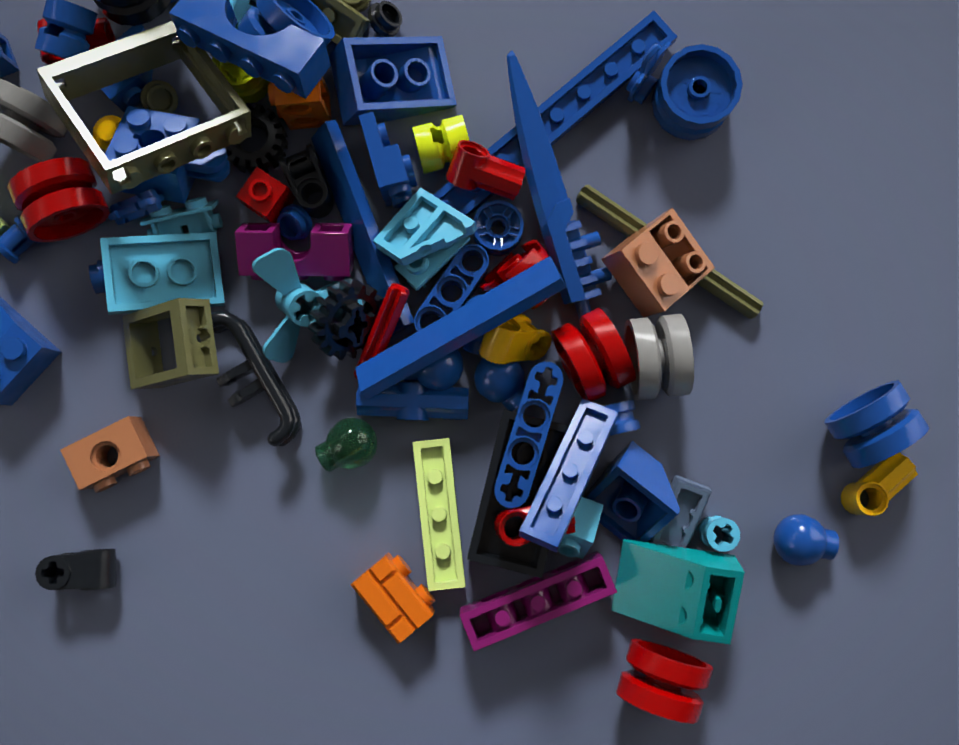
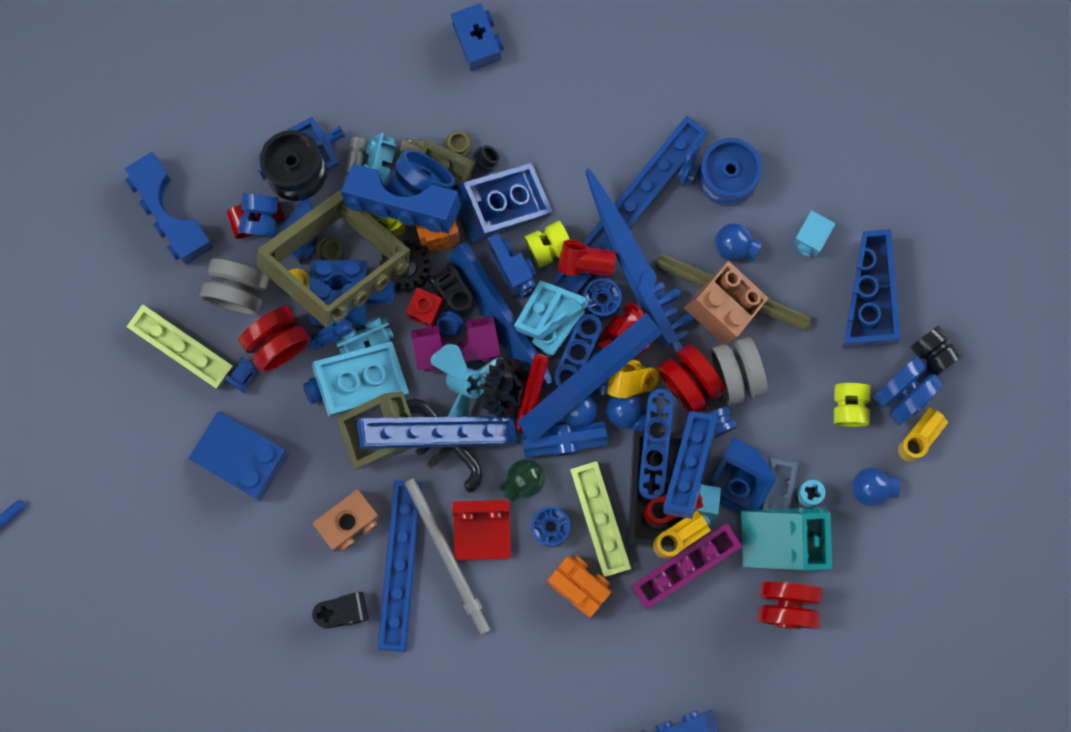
camera: 10 degrees left, 5 degrees down
none -> tile [357,416,519,449]
none -> blue tile [377,480,422,652]
none -> light grey bar [405,478,491,635]
none -> red bracket [452,500,511,561]
none -> blue wheel [531,506,570,547]
none -> yellow piece [653,510,711,559]
none -> blue piece [715,223,761,262]
none -> medium azure brick [792,210,836,257]
none -> neon yellow wheel [833,383,871,427]
none -> blue wedge [843,229,901,348]
none -> black wheel [910,325,963,376]

